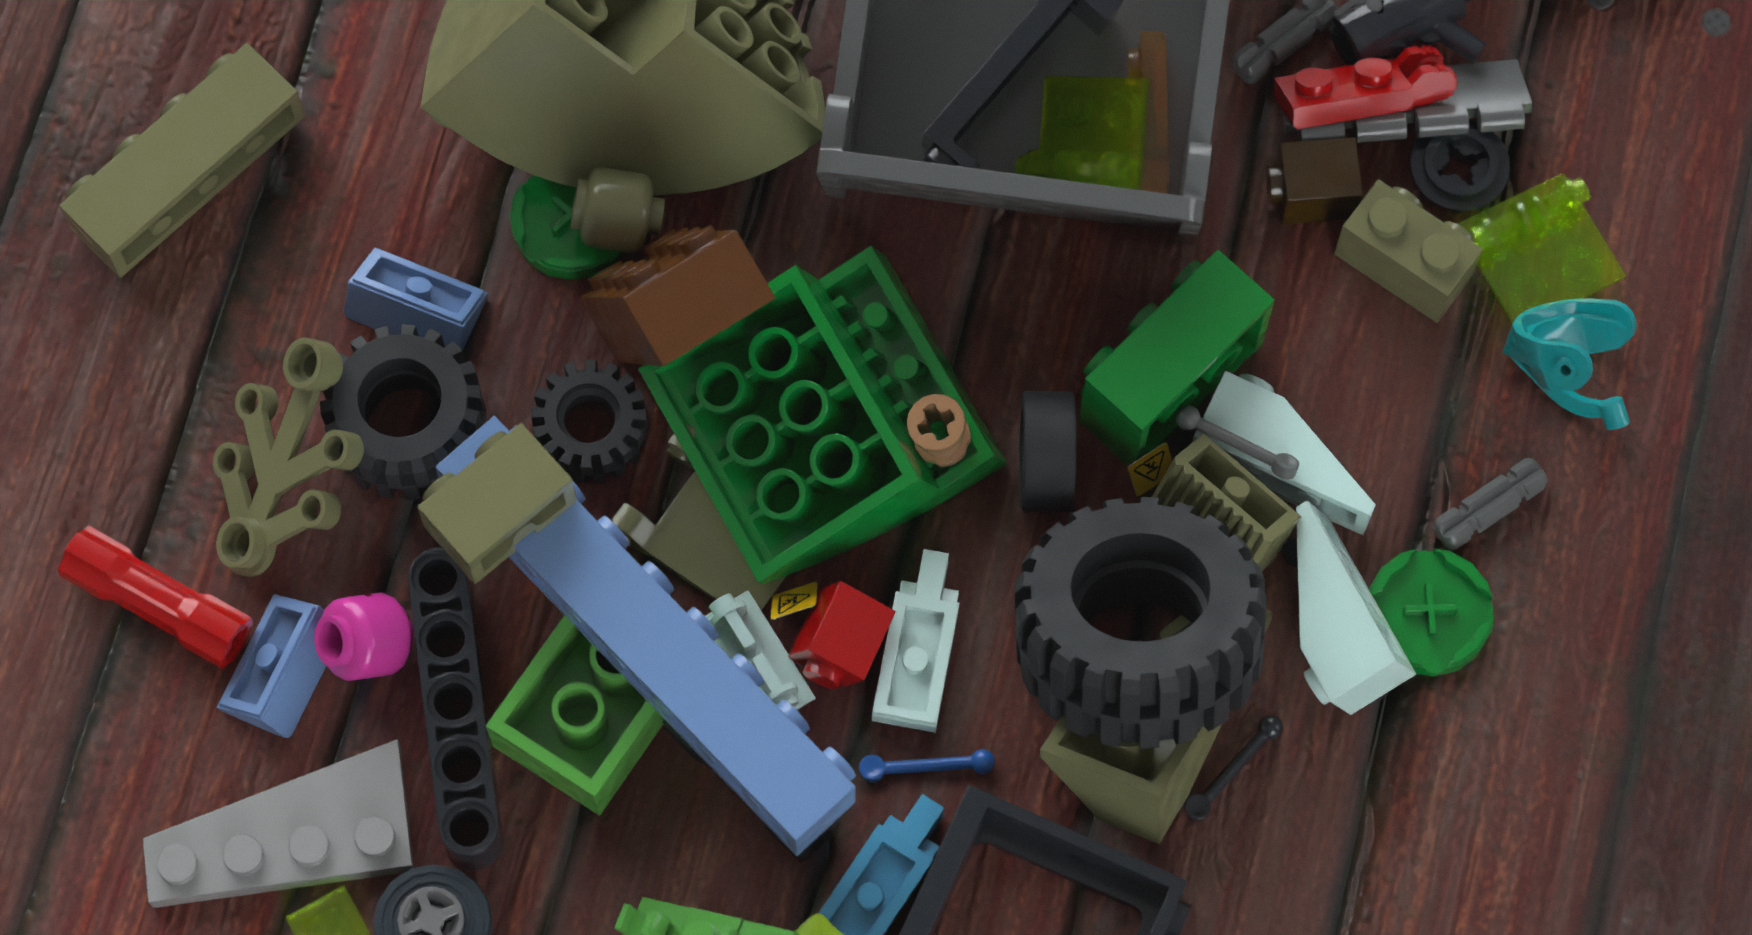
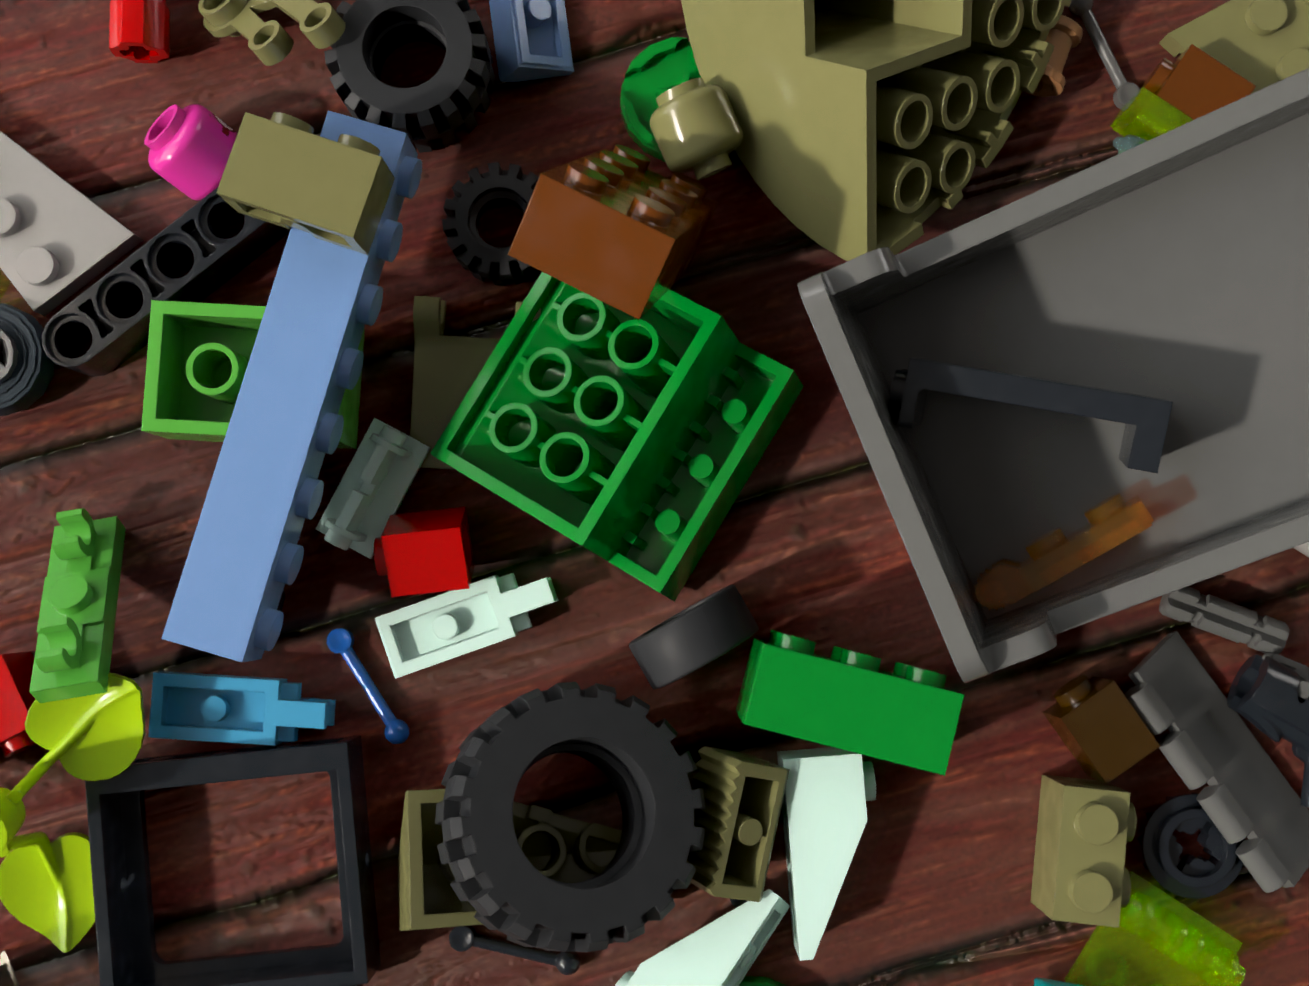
camera: 60 degrees right, 15 degrees up
medium blue slope [217,594,326,738] -> none
yellow sticker [771,582,817,619] -> none
medium nougat bush [907,394,972,467] -> none
clear neon green hinge [1015,76,1149,190] -> none
yellow sticker [1128,442,1172,496] -> none
dark grey hinge [1175,405,1300,480] -> none
red hinge [1274,45,1459,130] -> none

